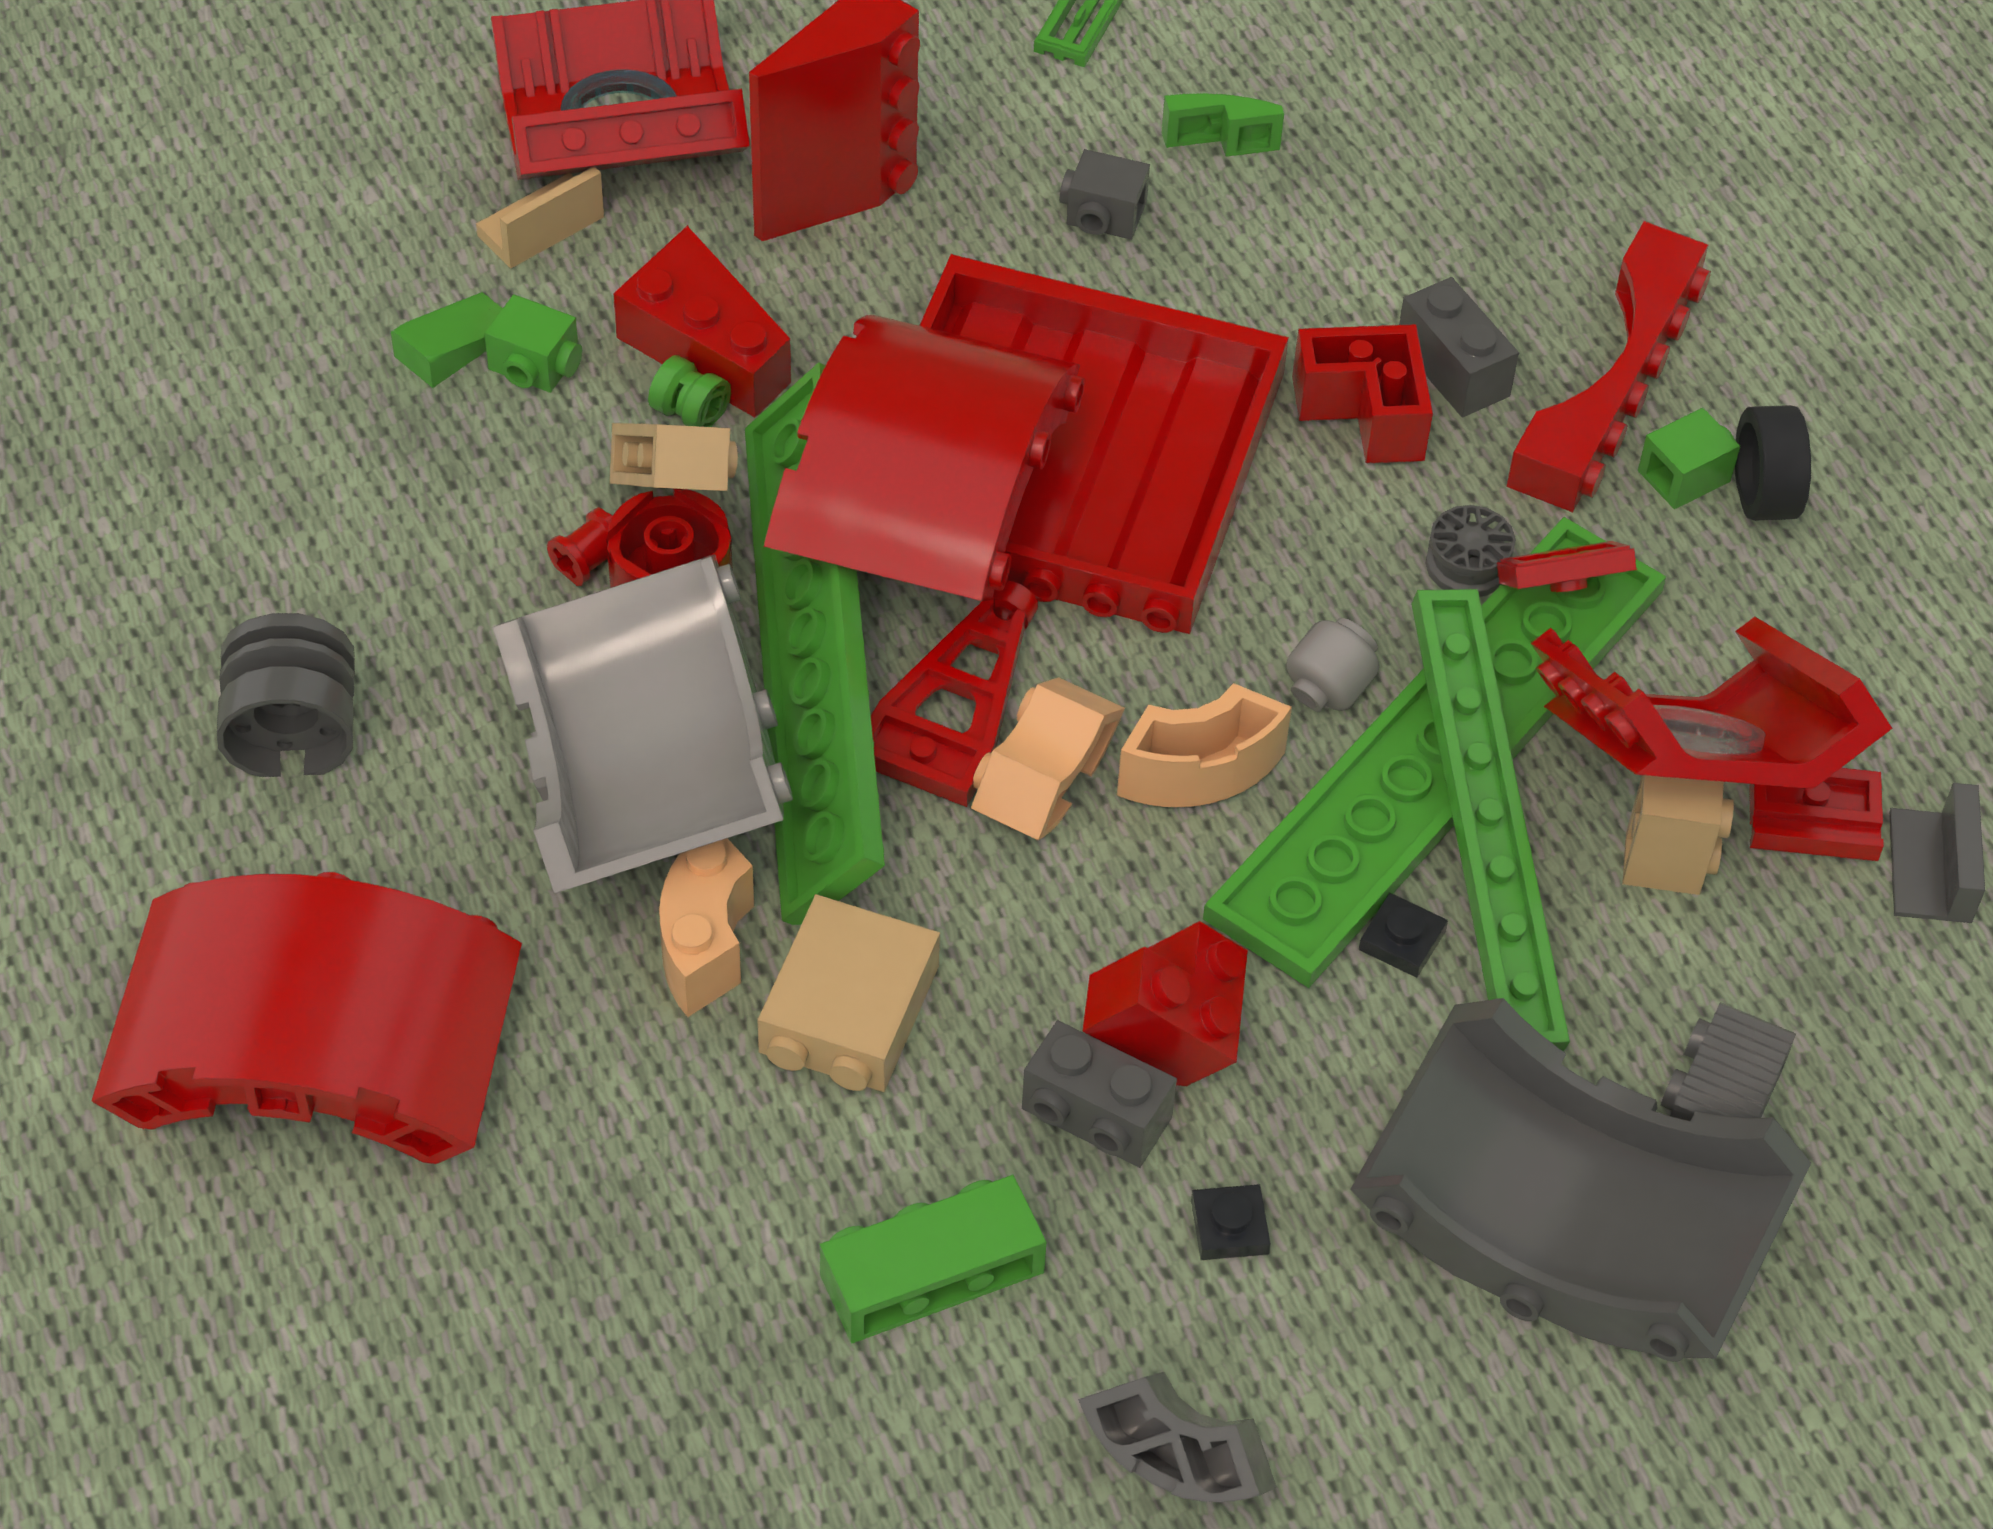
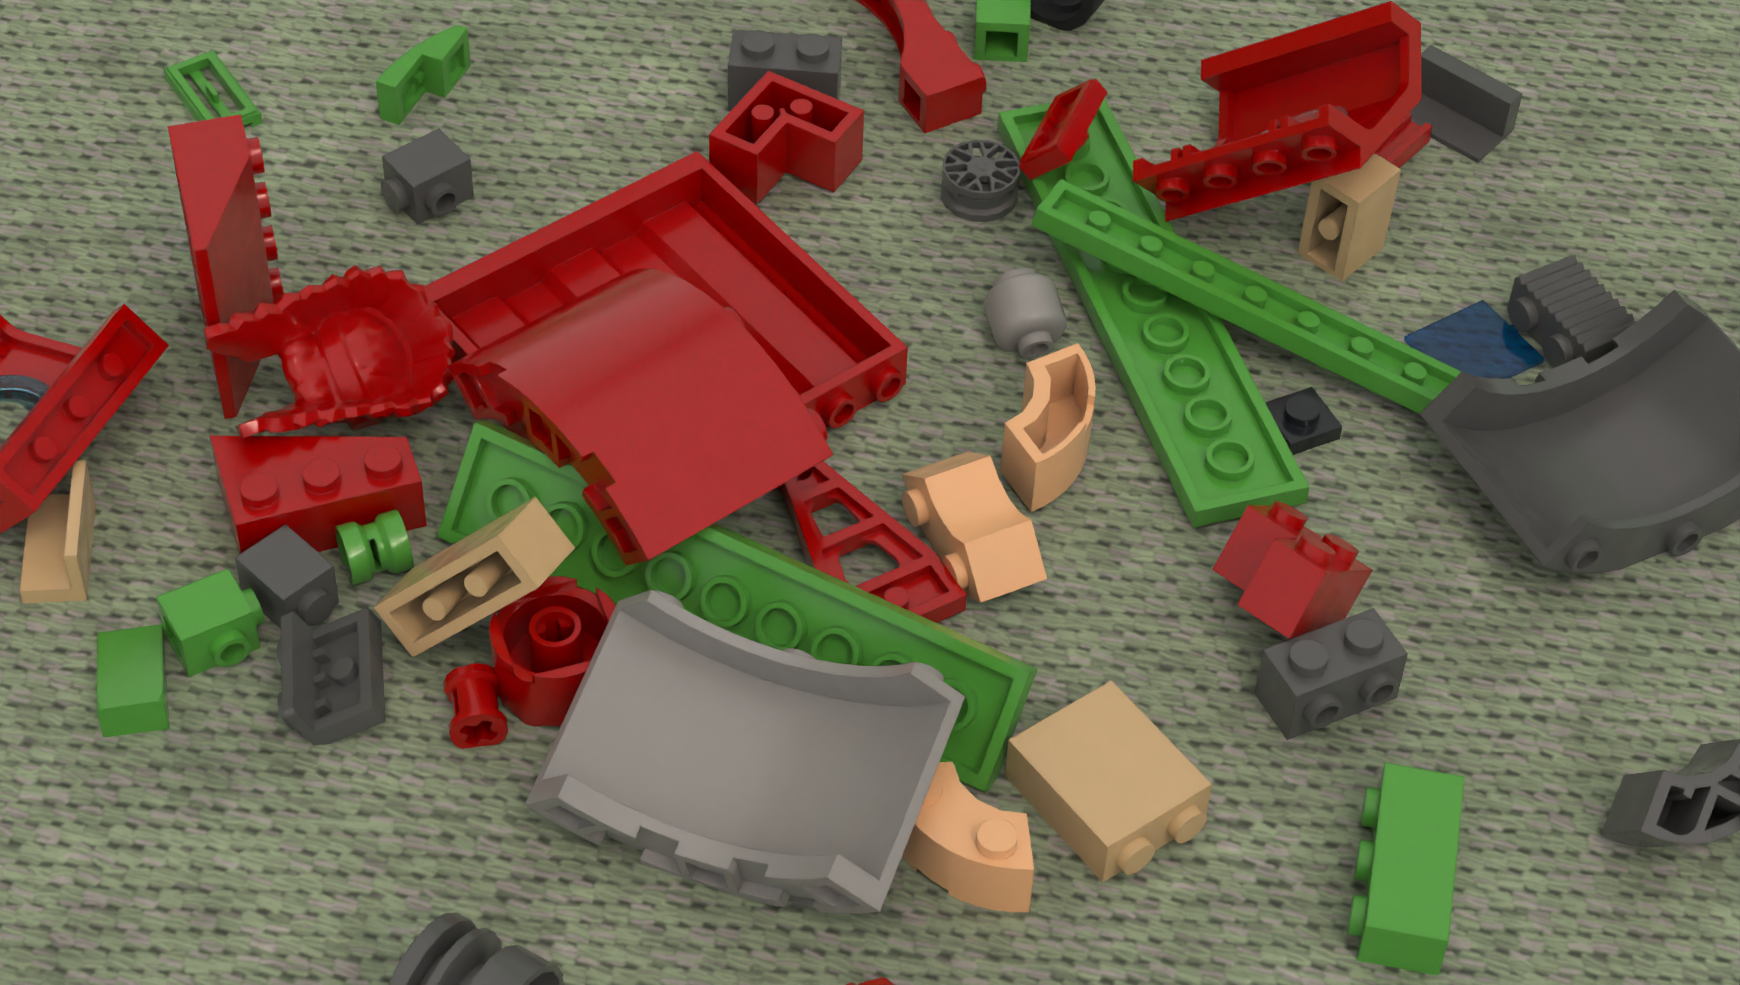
camera: 55 degrees left, 5 degrees down
black plate [1191,1184,1271,1260] -> none
none -> red piece [203,265,456,438]
none -> dark grey brick [235,524,339,629]
none -> dark grey bracket [277,607,385,746]
none -> piece [1404,300,1544,378]

